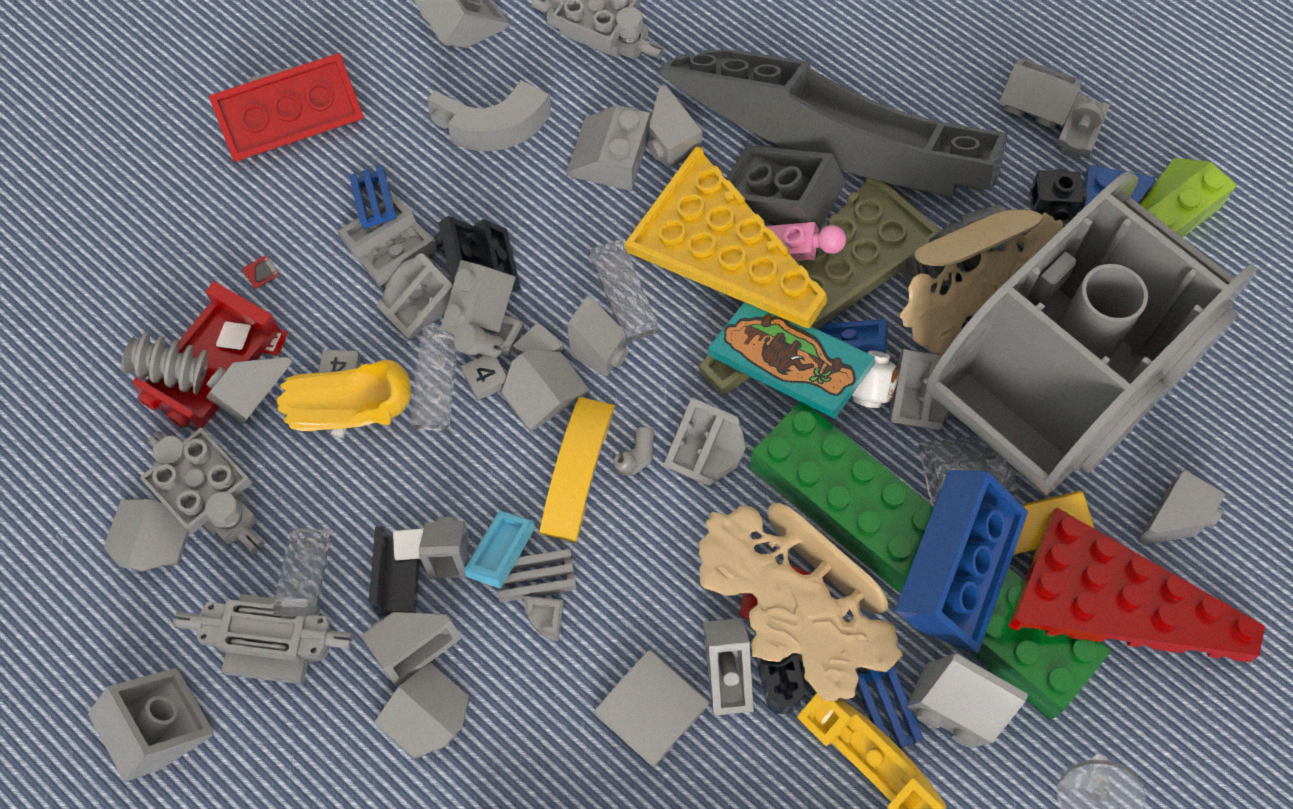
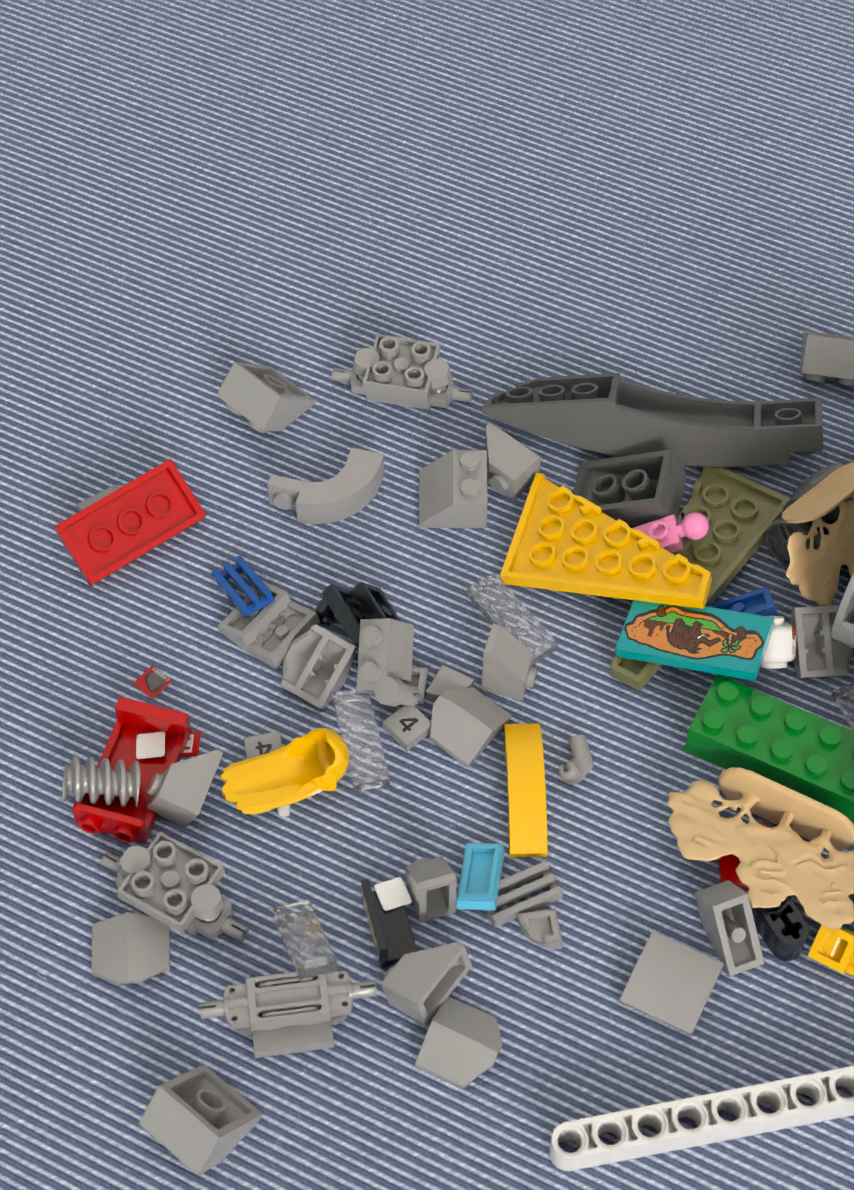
camera: 15 degrees left, 10 degrees down
light grey slope [663,397,746,486] -> none

